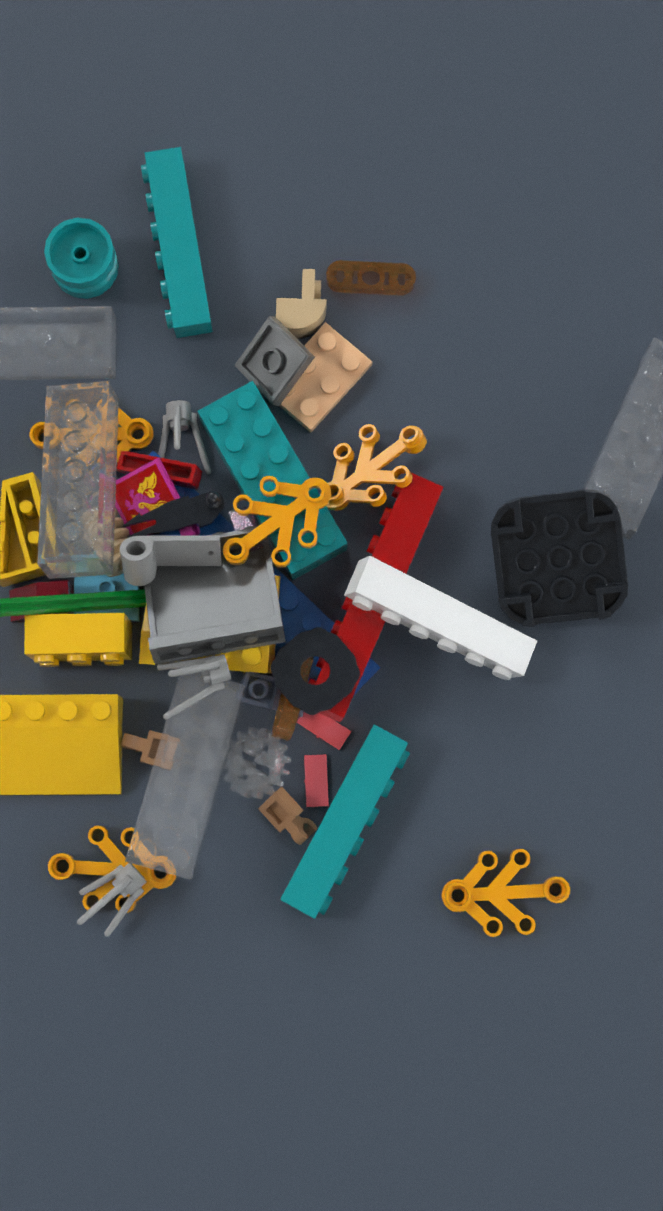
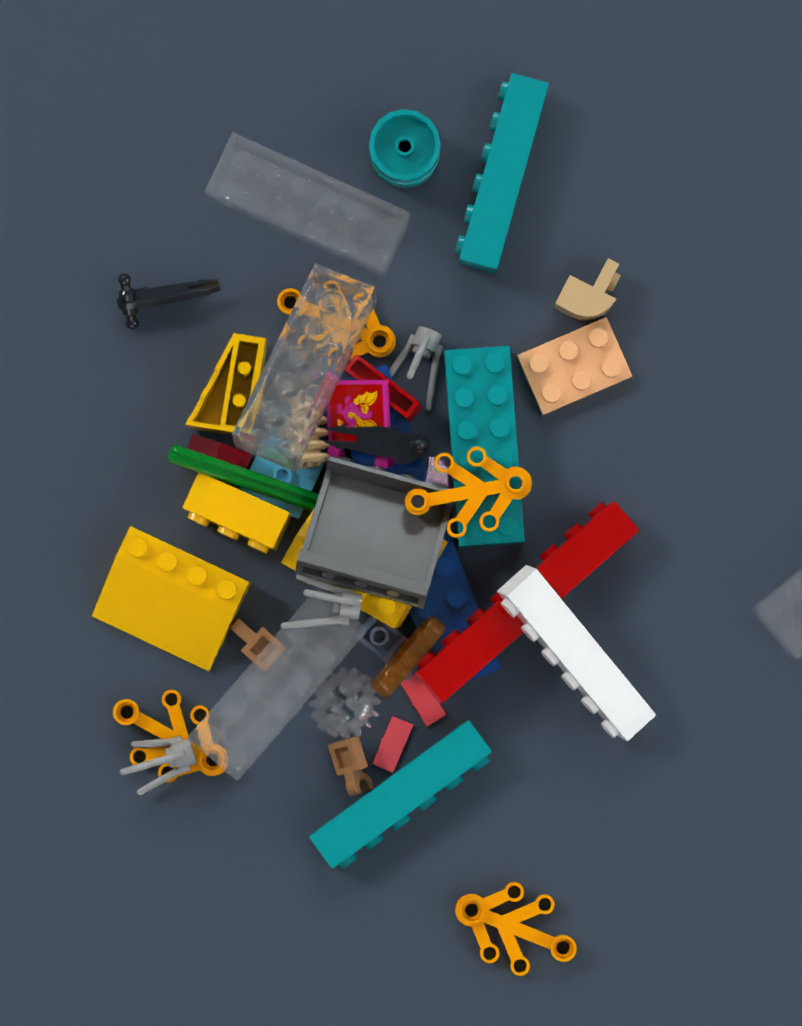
camera: 30 degrees right, 5 degrees up
light grey door [119,535,222,586] -> none
dark grey plate [235,316,315,406] -> none
black piece [271,627,360,715] -> none
light orange plant [320,424,427,511] -> none
clear orange beam [326,260,416,295] -> none
black tile [491,489,628,627] -> none

